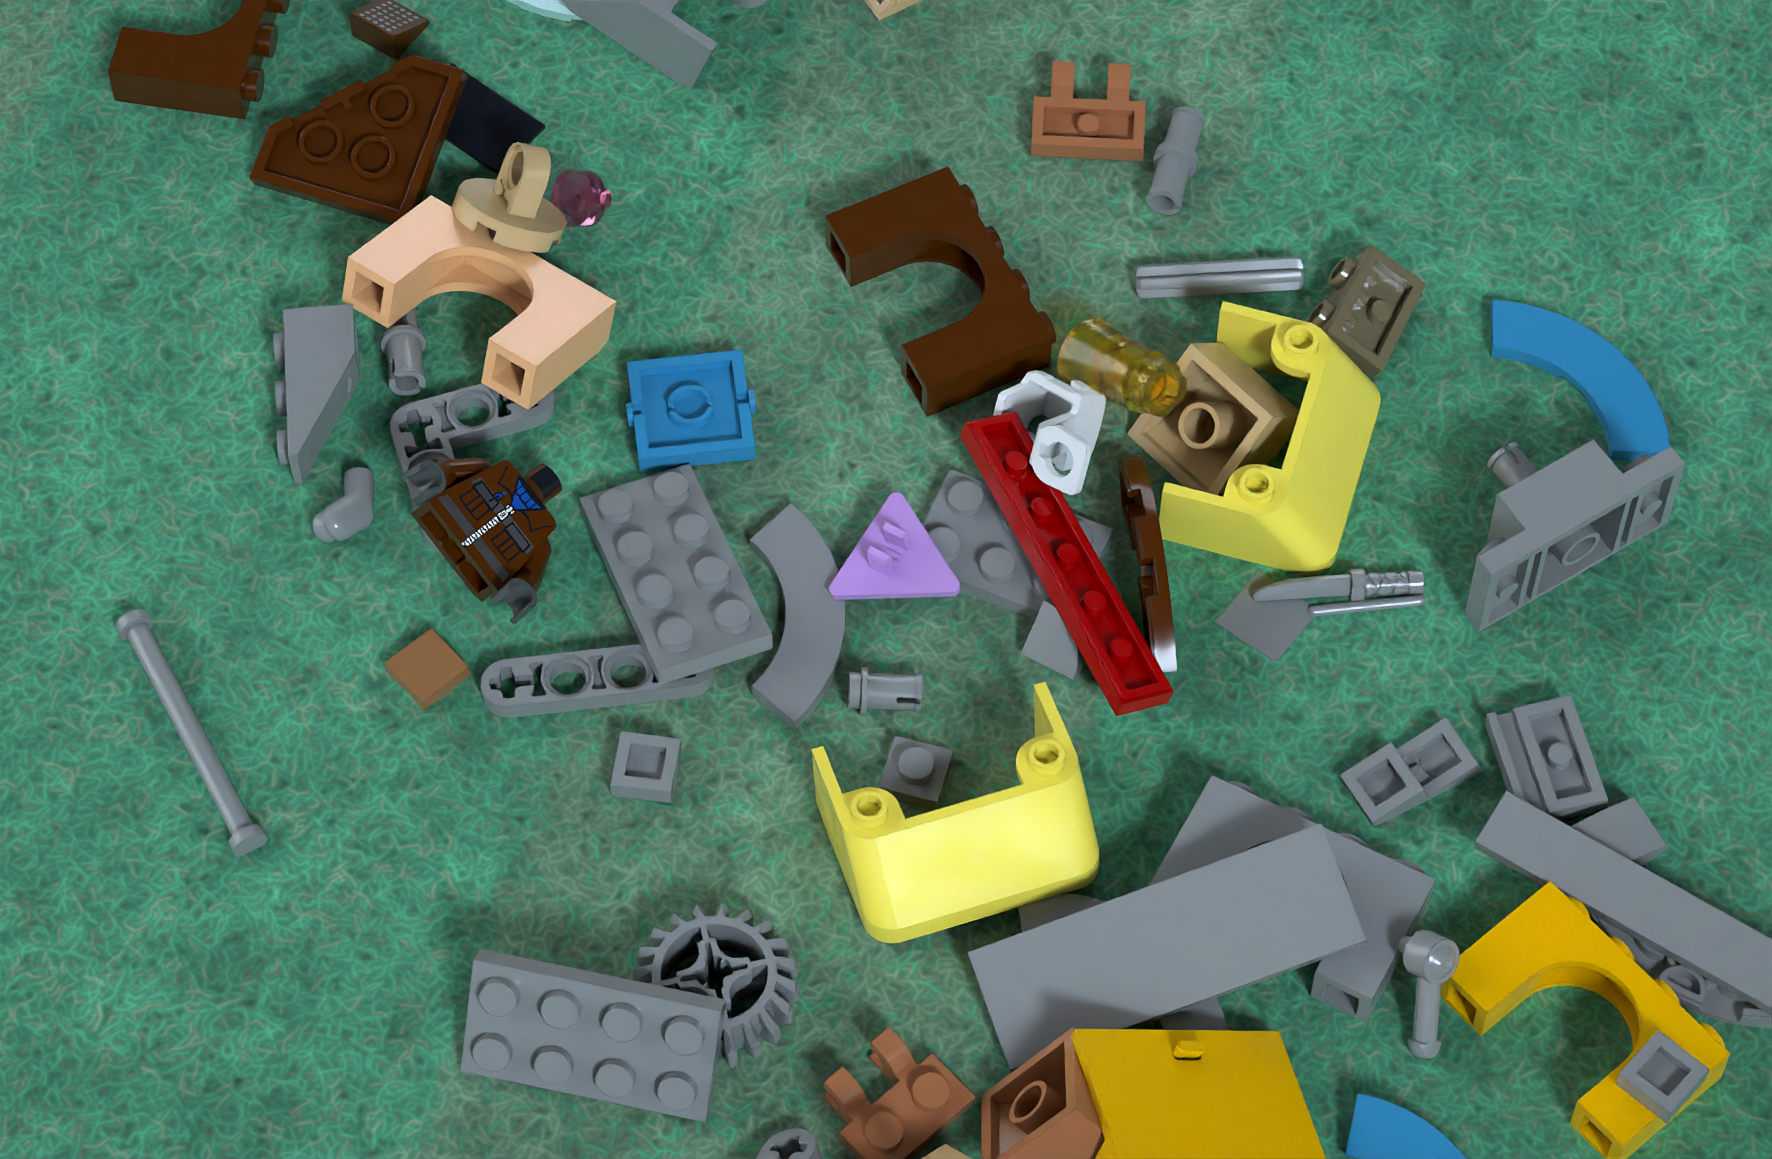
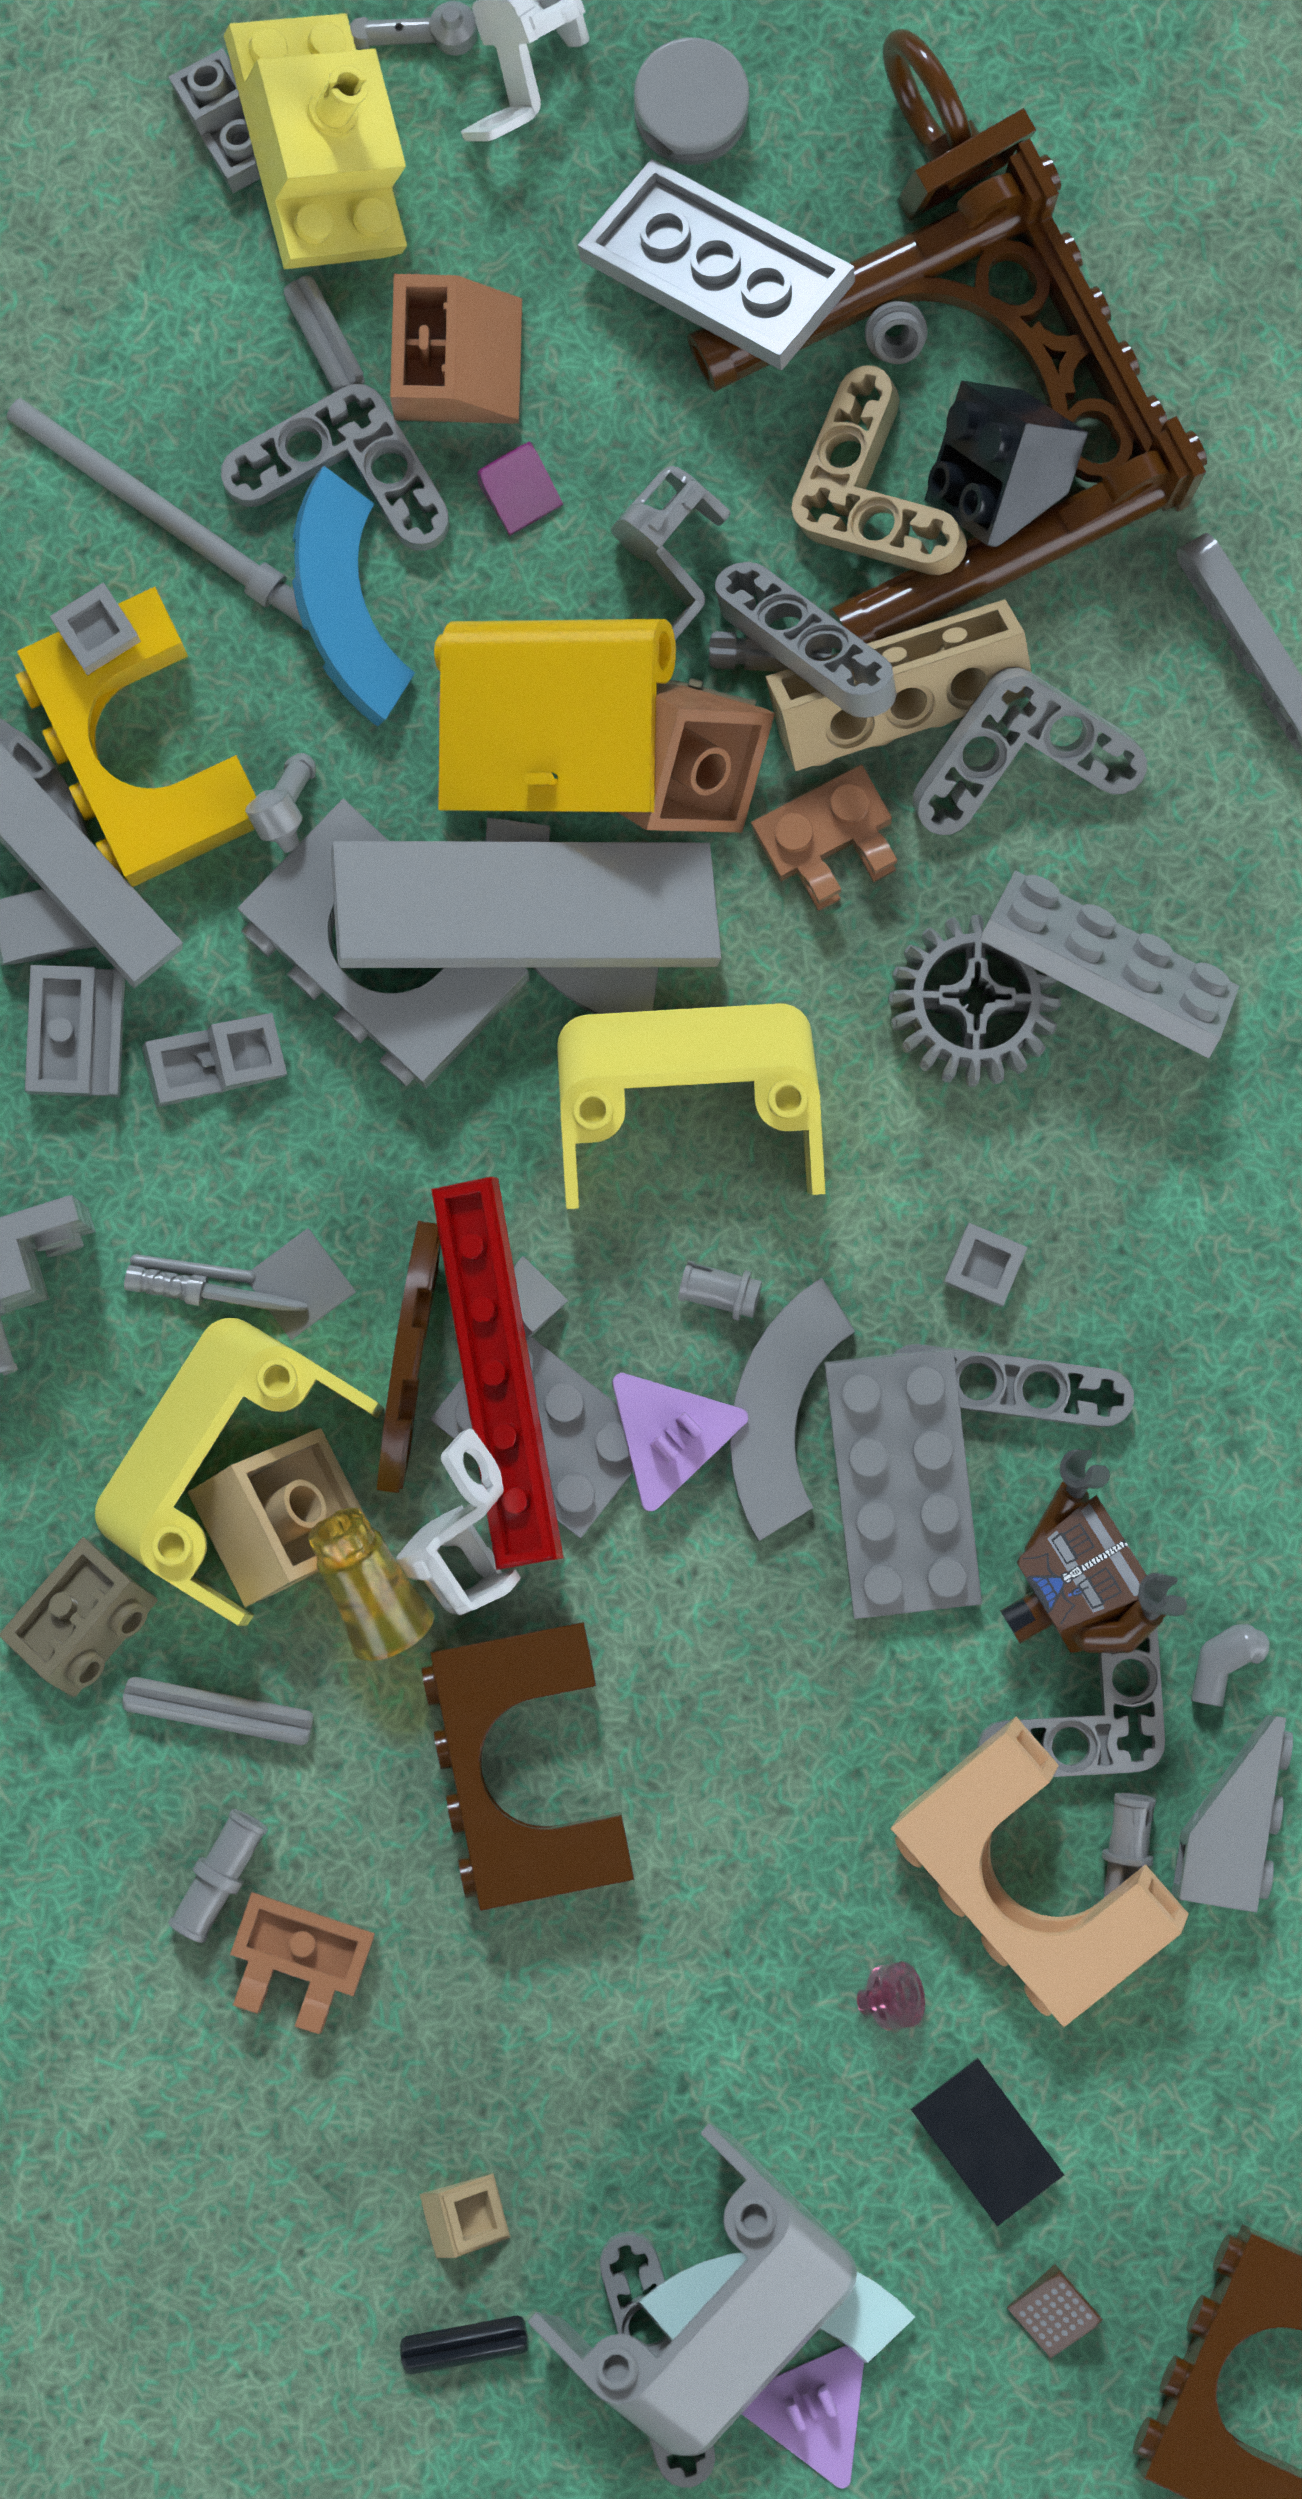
camera: 170 degrees left, 25 degrees up
reddish brown plate [249,54,468,225] -> none
medium nougat tile [384,628,470,711] -> none
tan tile [452,142,567,253] -> none
dark azure plate [626,349,756,472] -> none
light grey plate [878,736,953,810] -> none

